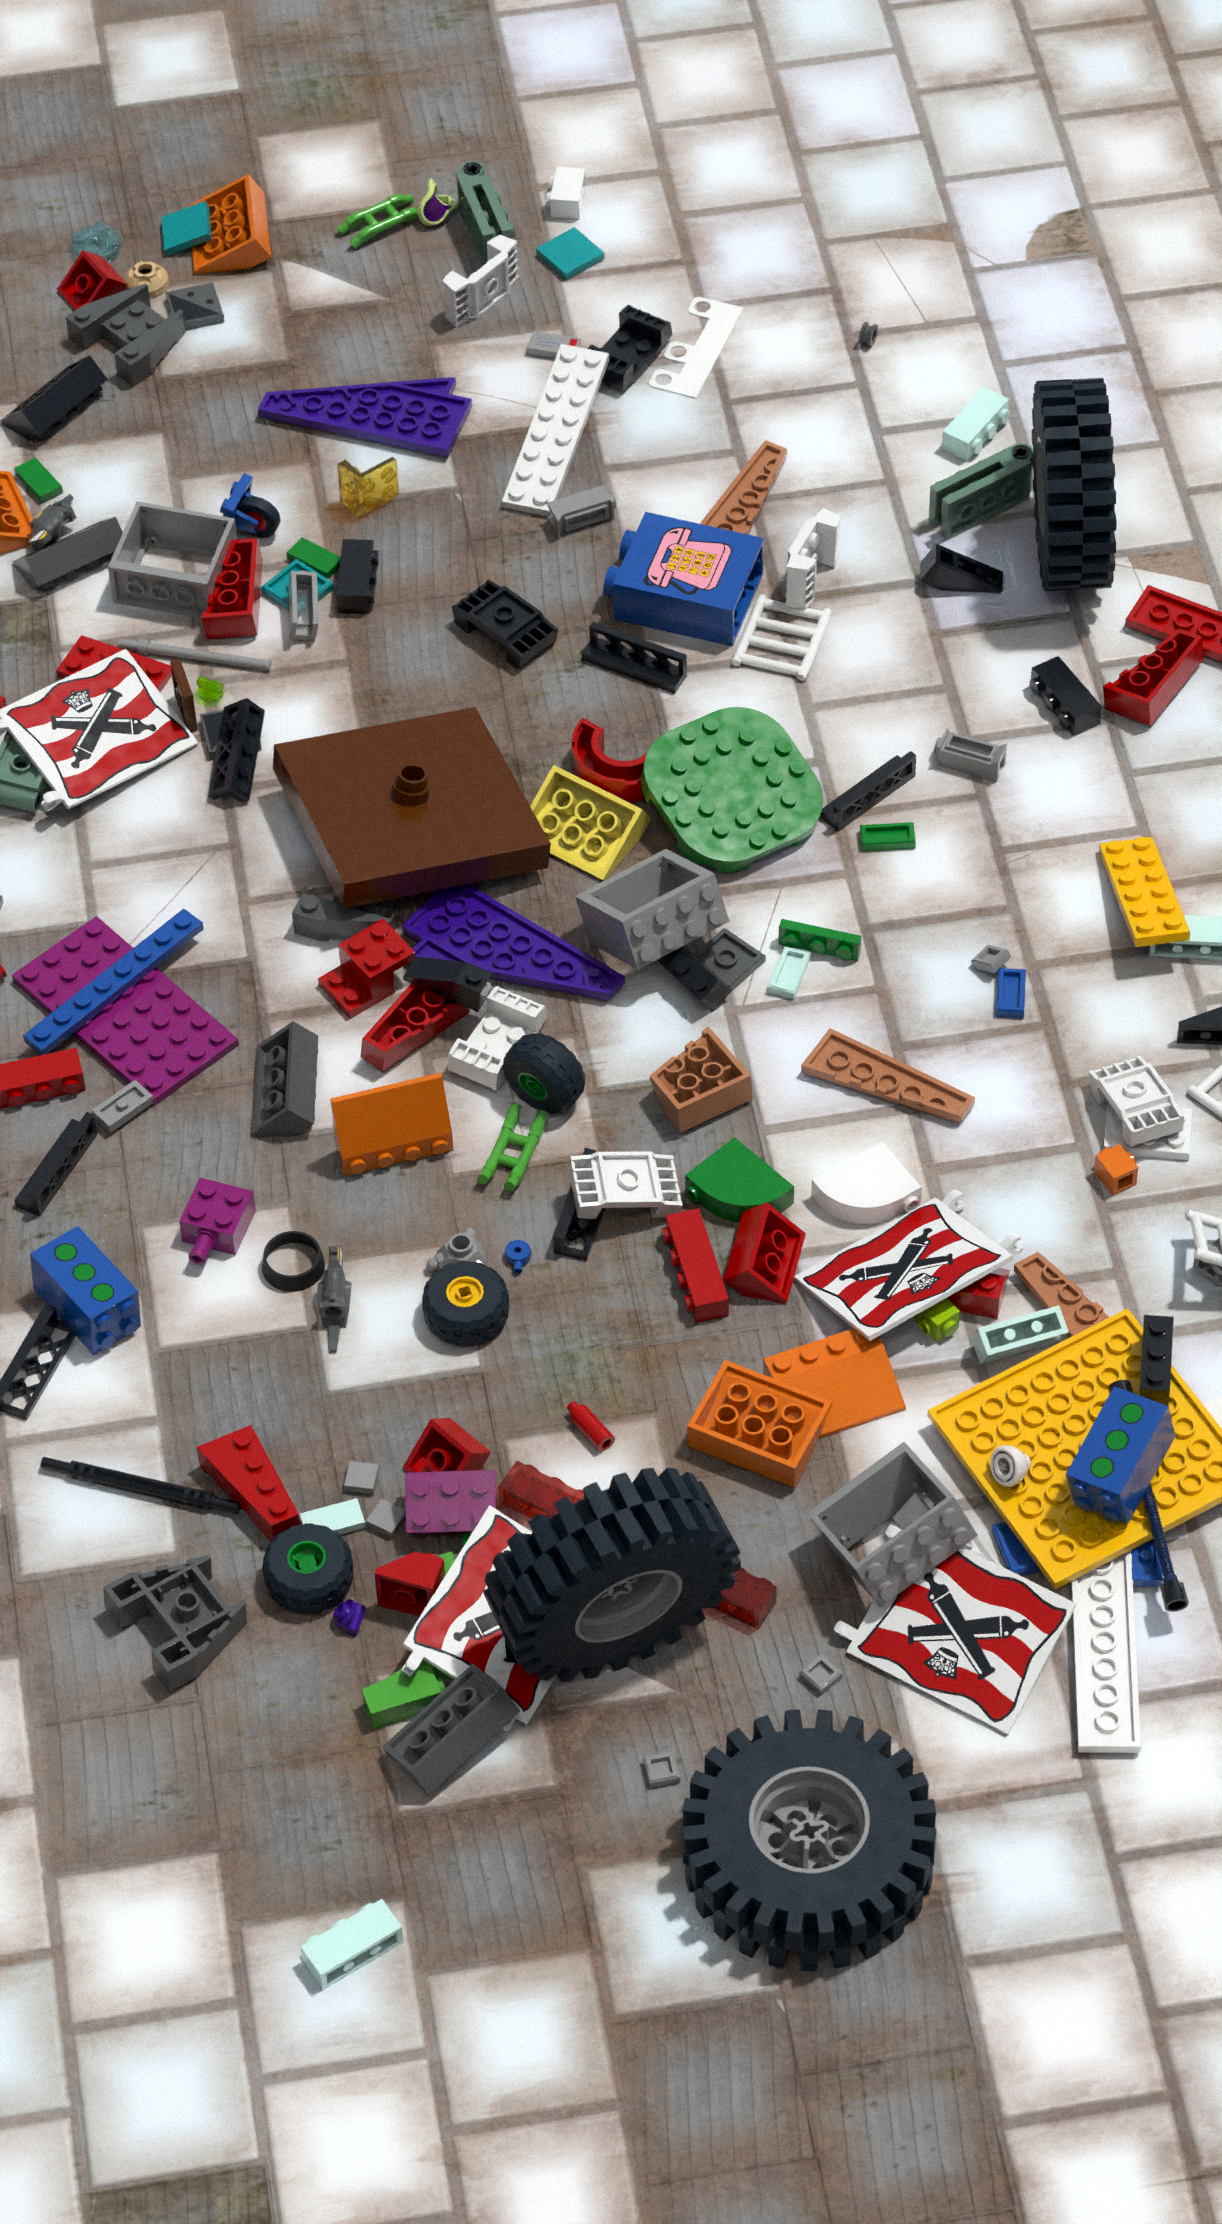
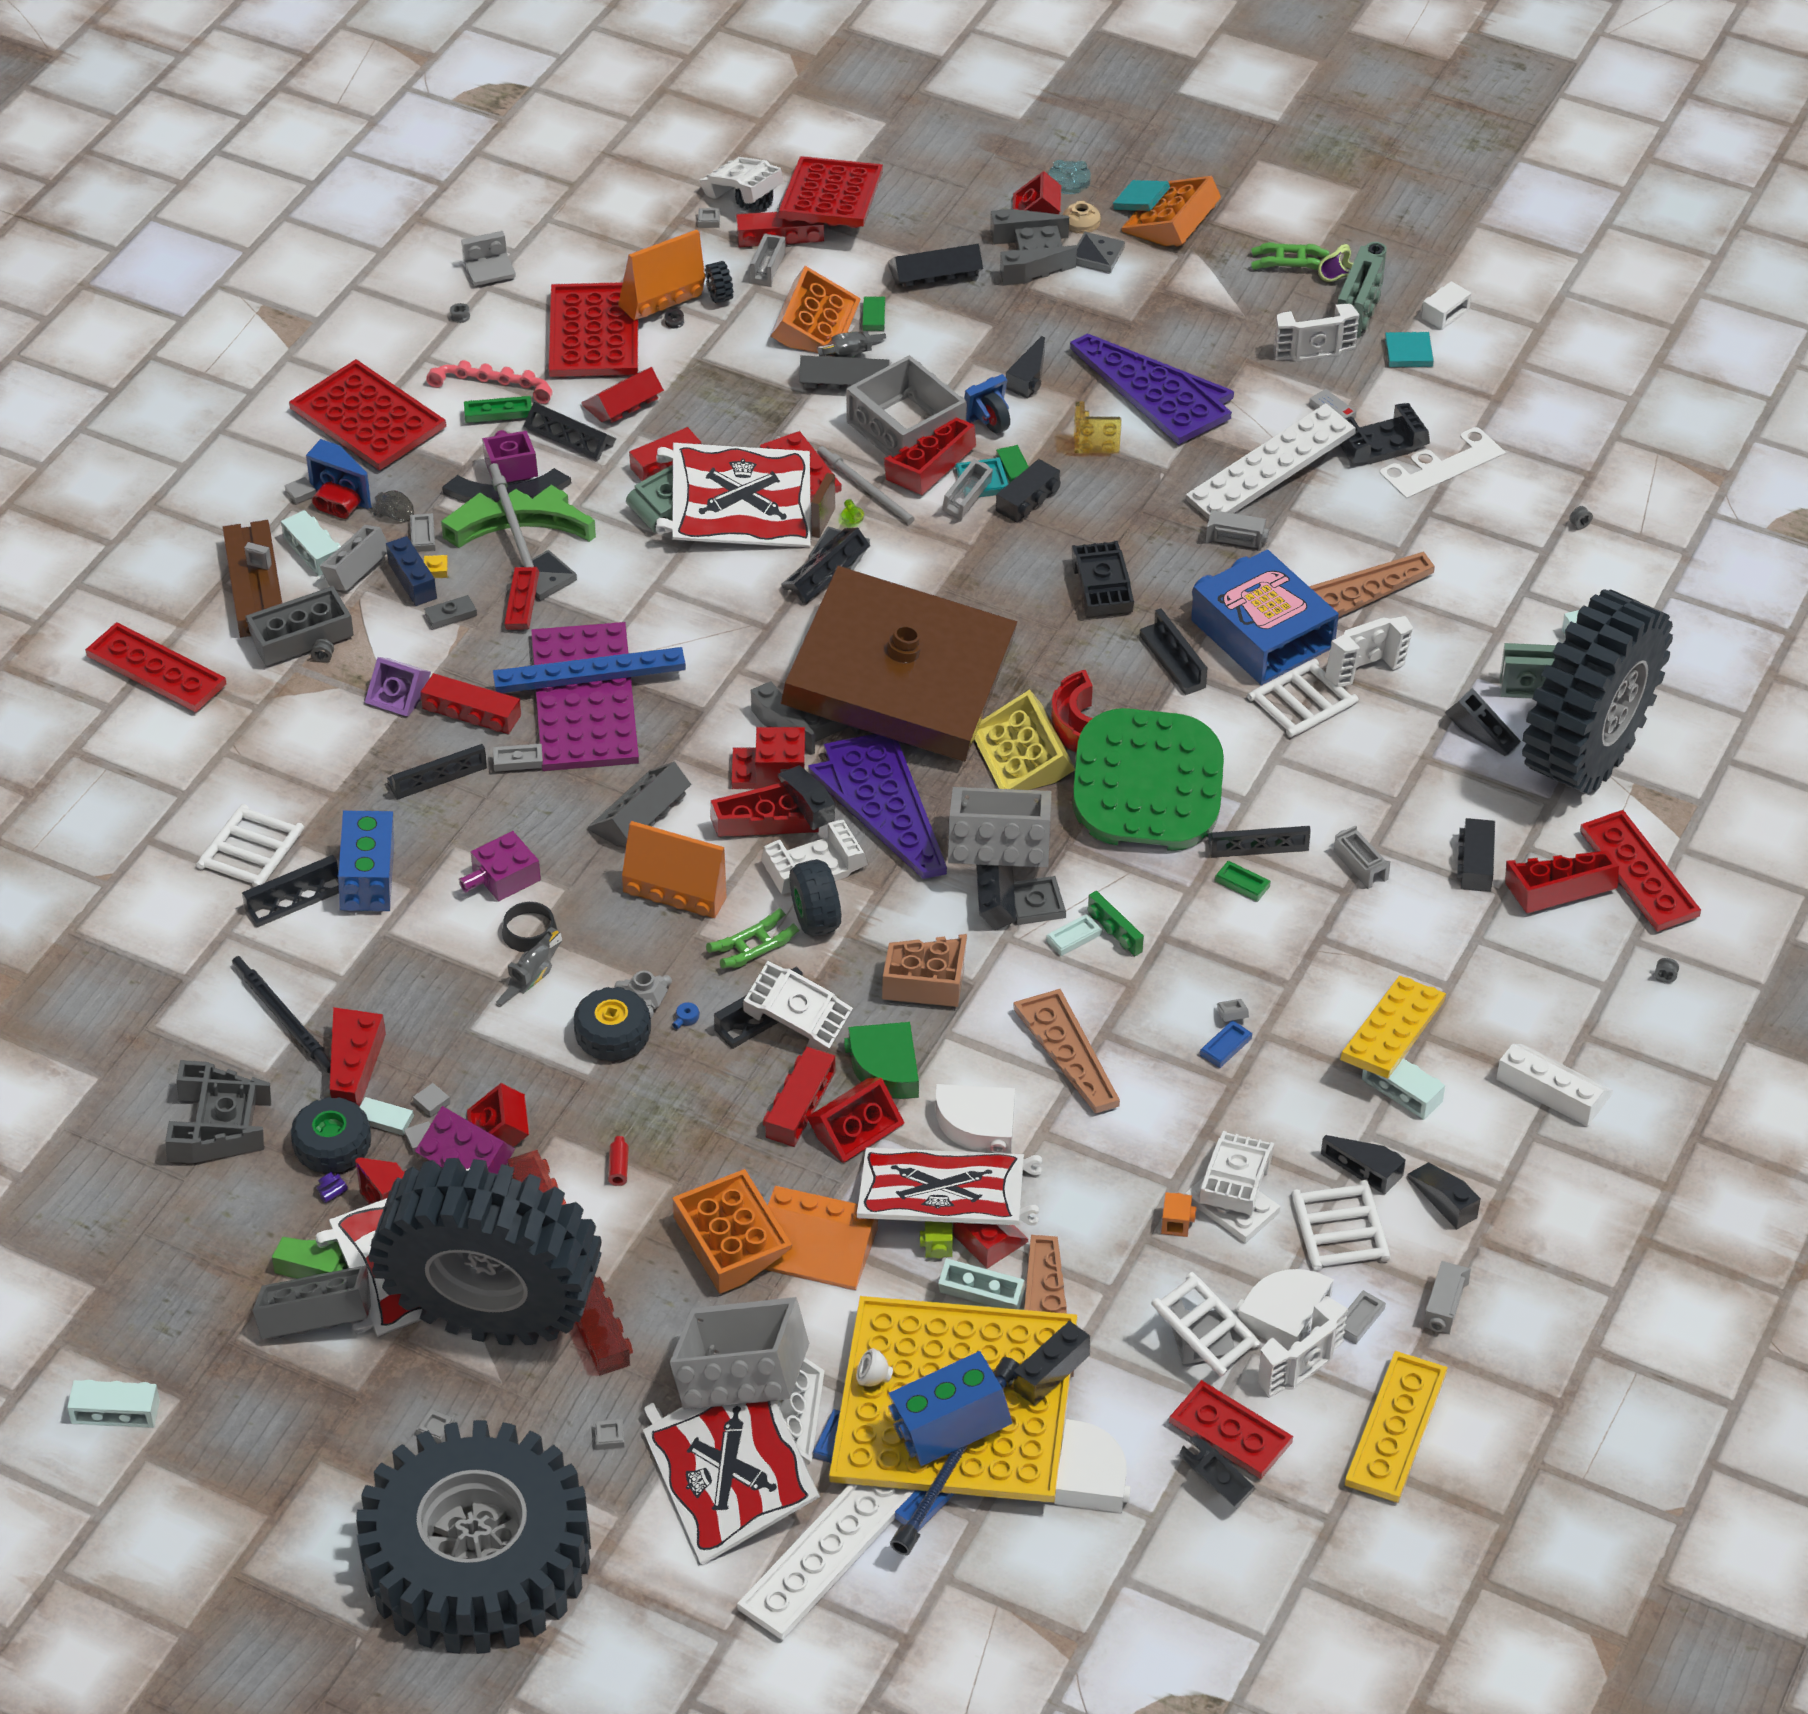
camera: 35 degrees right, 5 degrees down
none -> black slope [1006,336,1045,399]

